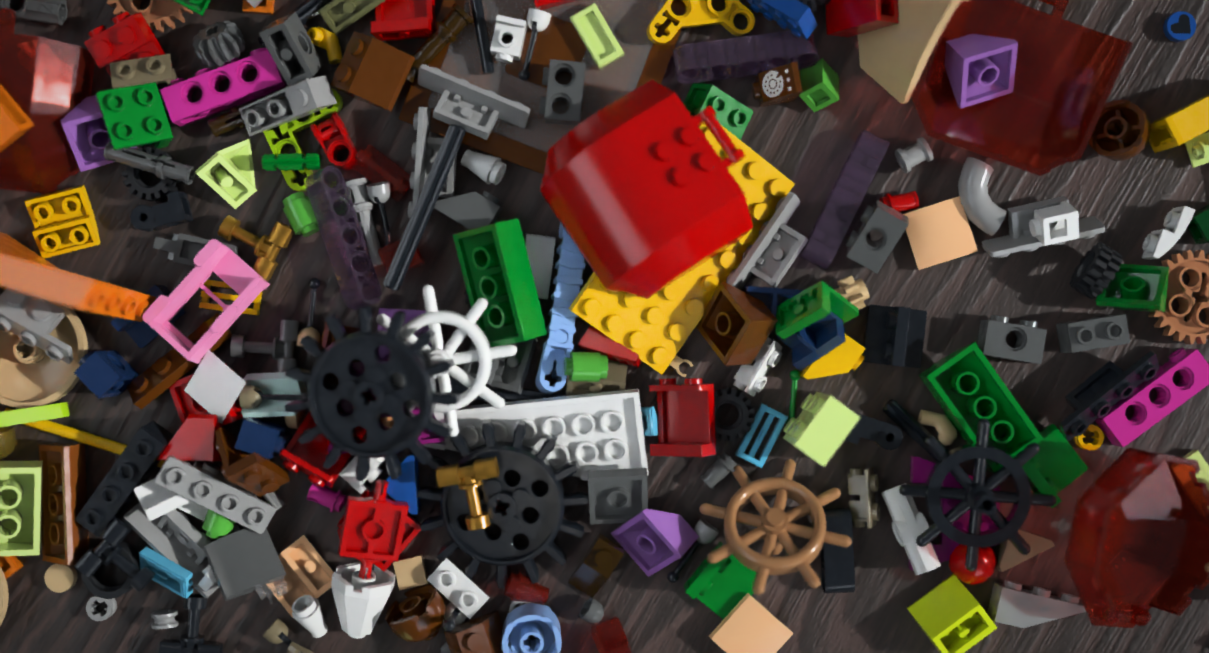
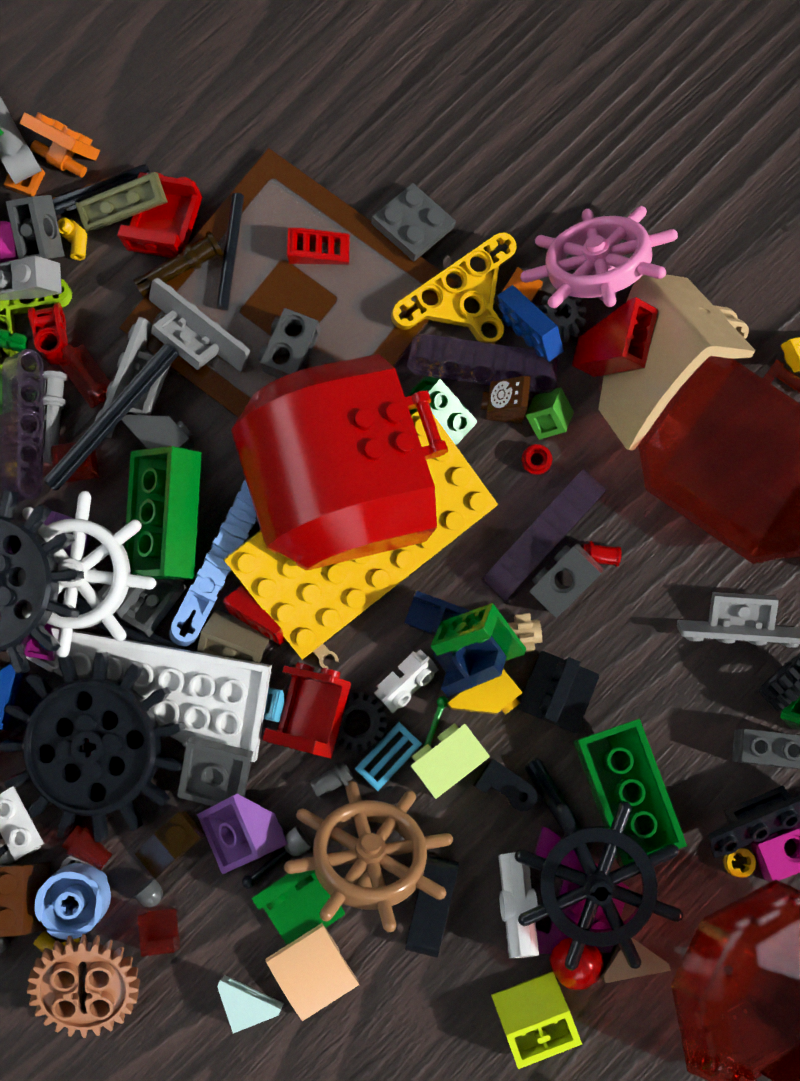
camera: 15 degrees right, 10 degrees down
reddish brown slope [330,31,415,112] -> none
hinge [366,181,396,252] -> none
pearl gold bar [435,457,500,530] -> none
white cone [461,149,506,185] -> none
white brick [490,14,528,64] -> none
hinge [518,8,551,81] -> none
white slope [525,233,556,299] -> none
bright green brick [564,352,608,382] -> none
yellowish green tile [569,3,624,70] -> none
reddish brown slope [696,282,778,366] -> none
light grey bracket [726,191,808,290] -> none
dark tan hinge [847,467,880,529] -> none
light grey bush [894,137,933,173] -> none
light nougat slope [904,196,978,270] -> none
tan arm [918,409,957,446] -> none
medium lavender slope [945,34,1018,109] -> none
light grey cylinder [958,157,1007,236] -> none
dark grey brick [977,315,1047,364] -> none
light grey slope [987,580,1089,628] -> none
green bracket [1022,424,1088,508] -> none
white brick [1029,201,1079,246] -> none
none -> red plate [521,444,553,475]

